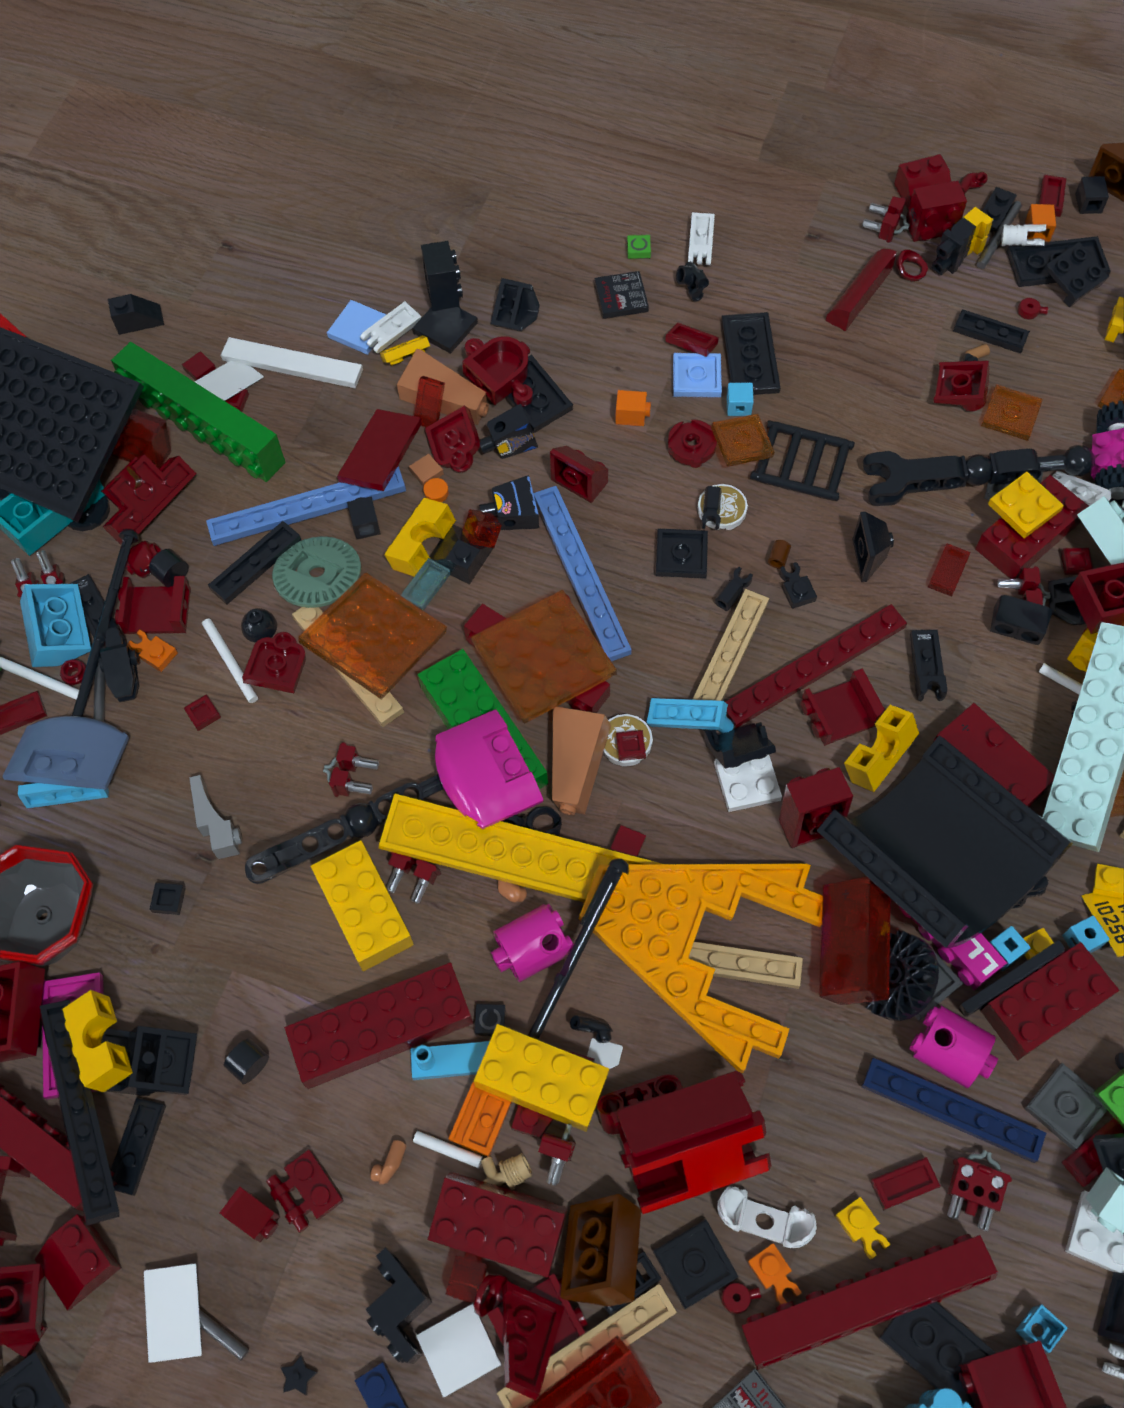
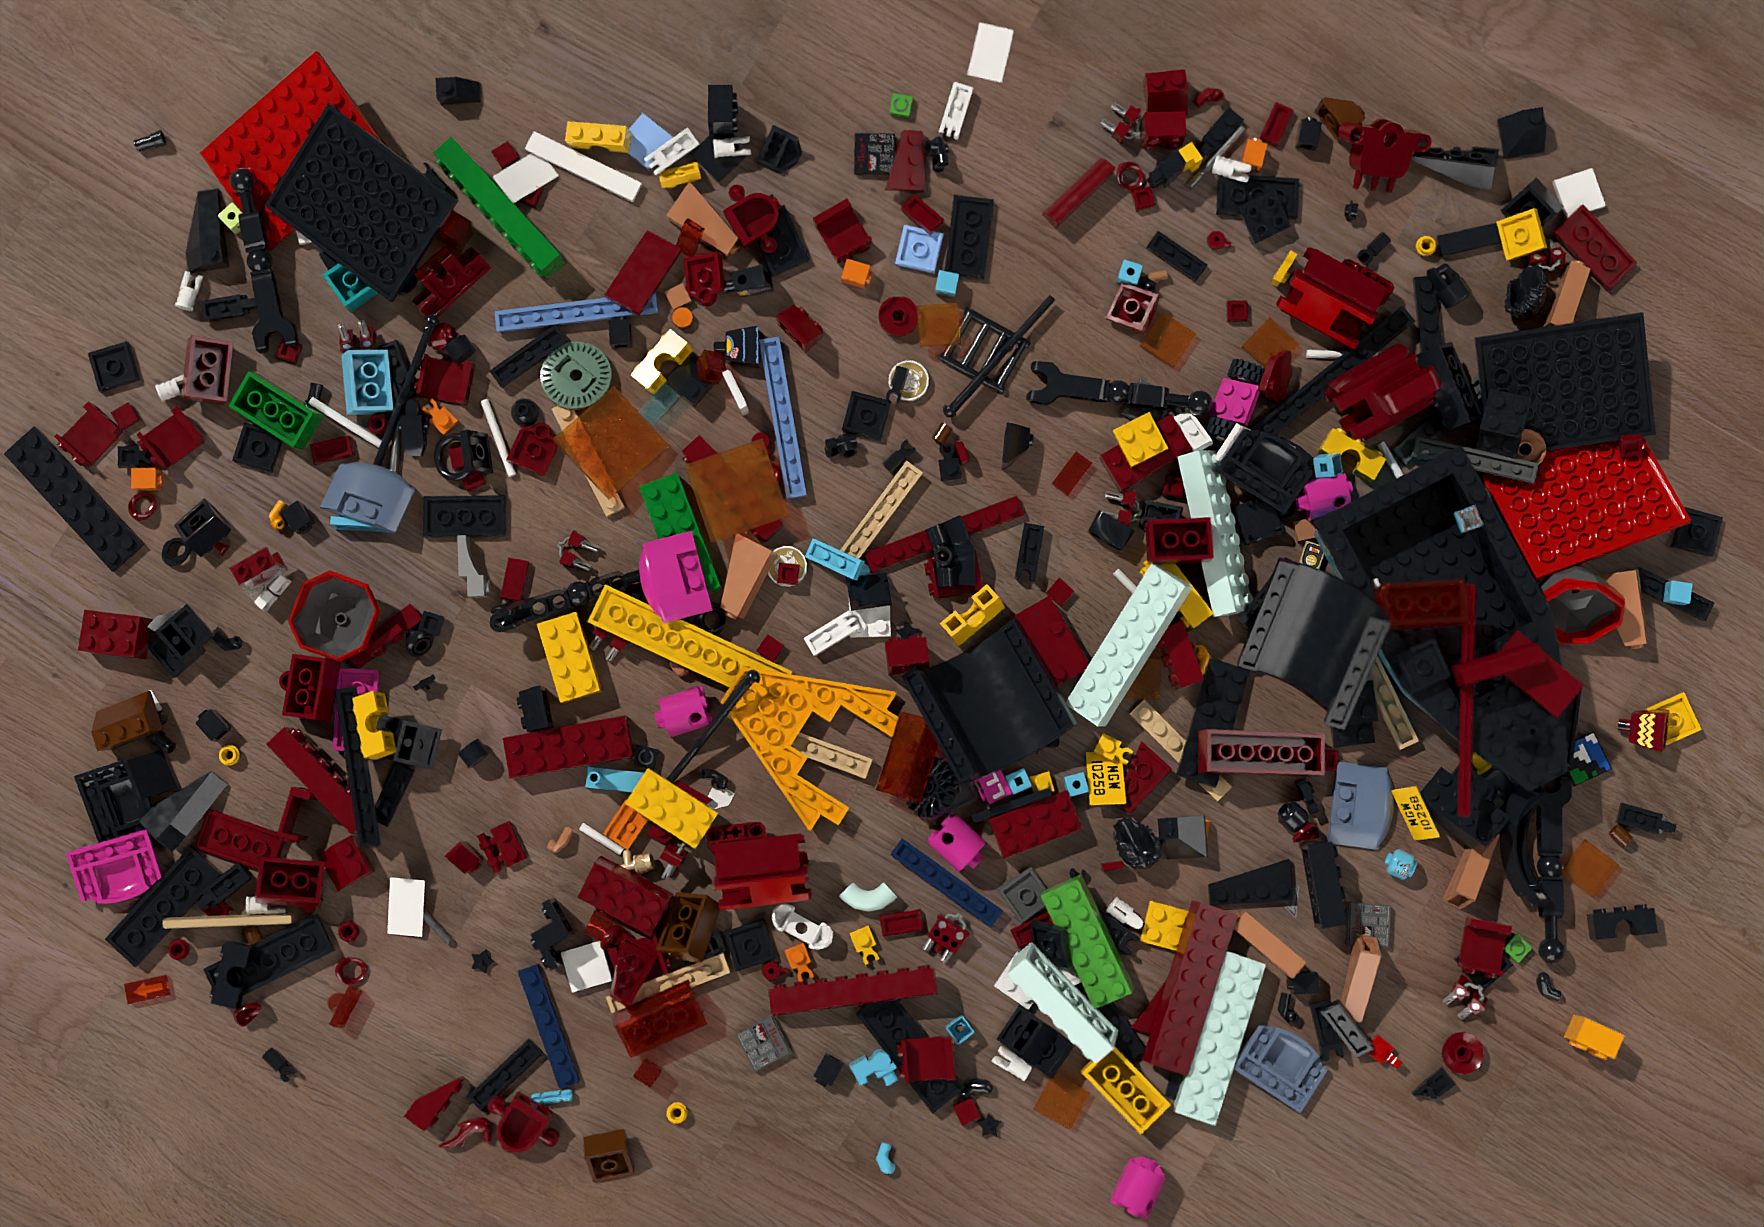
camera: 10 degrees right, 20 degrees up
none -> dark red plate [338,921,360,942]
none -> dark red bracket [349,604,422,669]
none -> black brick [406,629,433,657]
none -> black piece [413,675,436,691]
none -> black tile [423,495,506,538]
none -> black tile [434,429,493,481]
none -> dark red tile [449,447,464,470]
none -> dark red tile [500,557,529,601]
none -> black slope [517,685,554,733]
none -> yellow arch [565,121,632,153]
none -> white hinge [713,136,751,158]
none -> white tile [722,370,749,416]
none -> white hinge [804,610,861,656]
none -> dark red panel [812,198,872,264]
none -> black plate [825,433,857,458]
none -> light aqua cylinder [839,882,897,912]
none -> dark red wing [885,130,925,192]
none -> black panel [925,515,976,586]
none -> black bar [943,295,1055,418]
none -> dark red tile [954,441,969,466]
none -> white sticker [968,23,1014,82]
none -> dark red tile [1045,578,1074,607]
none -> medium azure piece [1116,259,1143,287]
none -> dark red tile [1131,186,1156,212]
none -> dark red tile [1226,300,1248,322]

